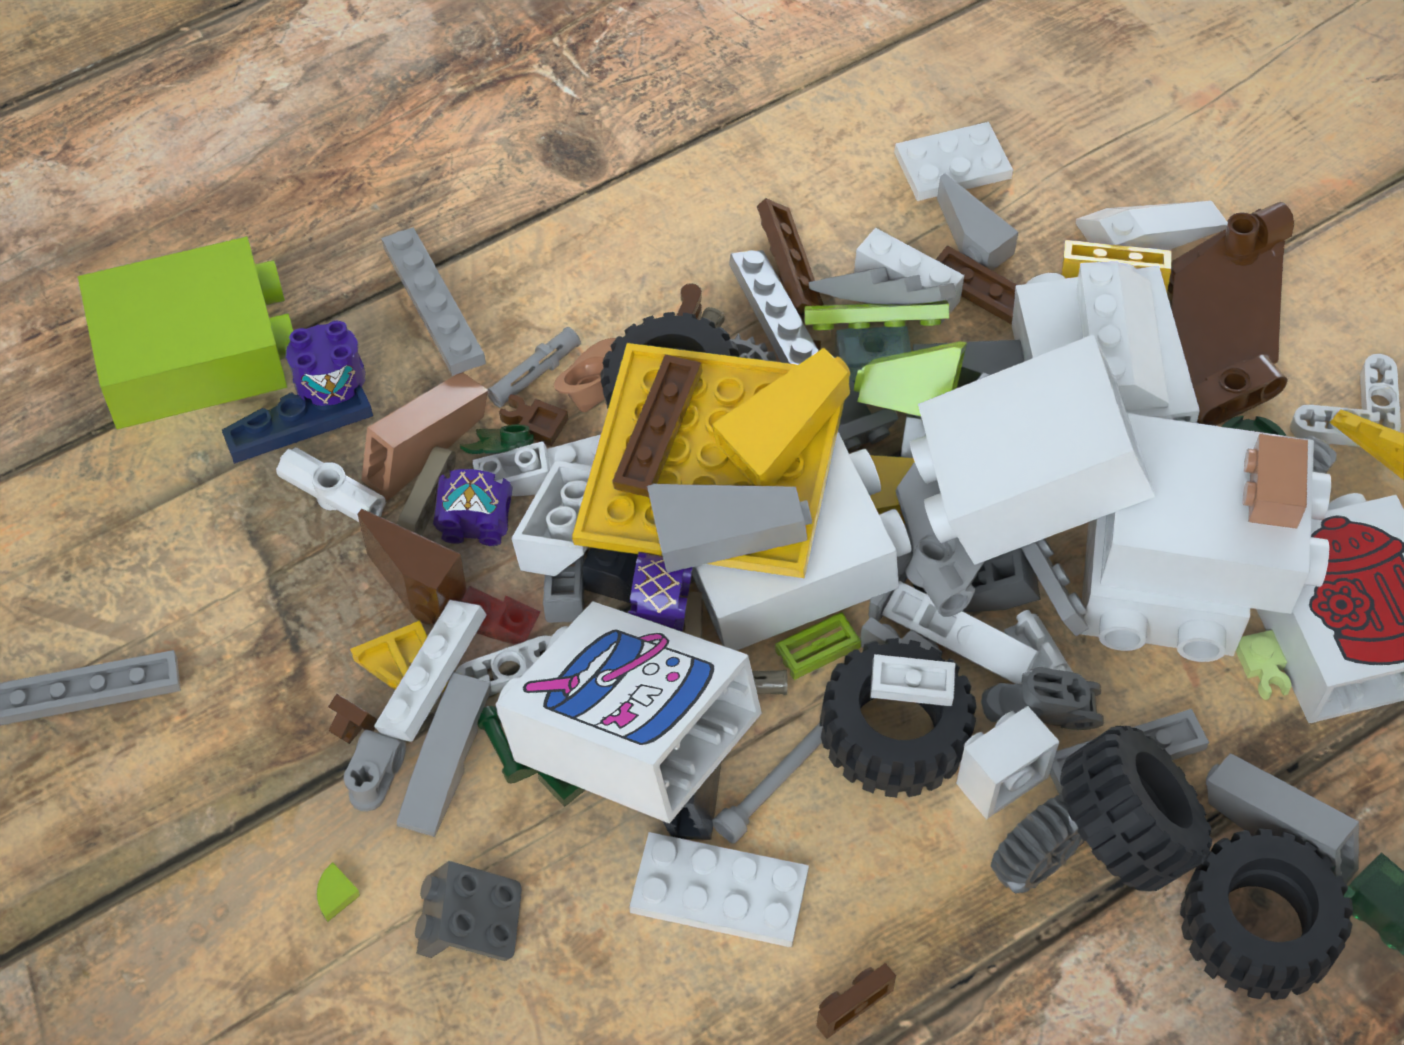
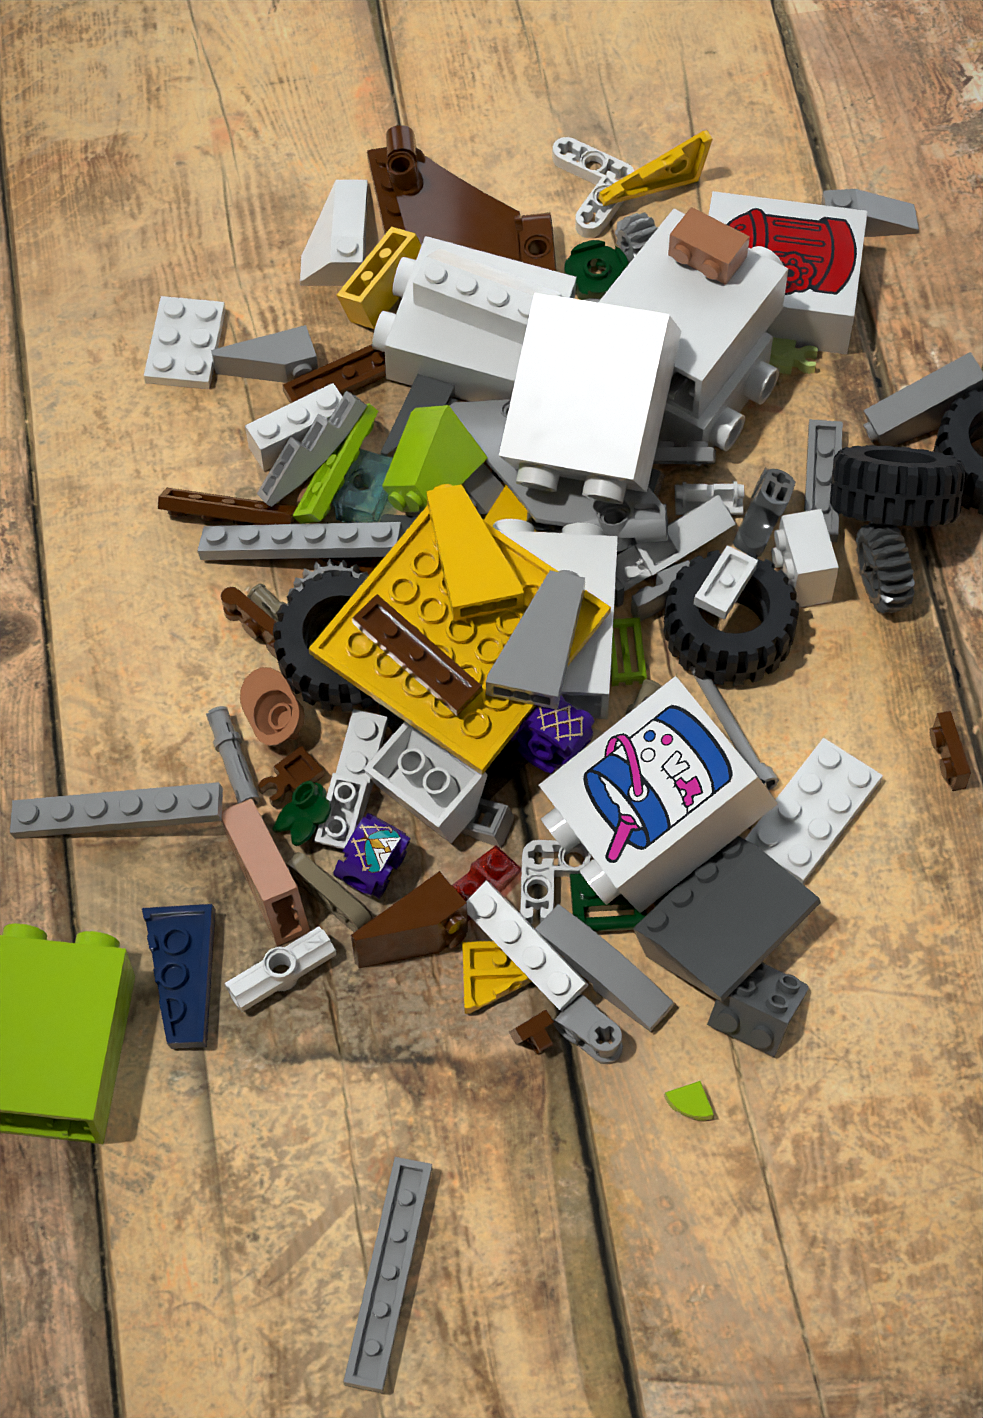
camera: 65 degrees left, 5 degrees up
dark purple brick [286,320,366,406] -> none
none -> dark grey slope [633,836,821,1002]

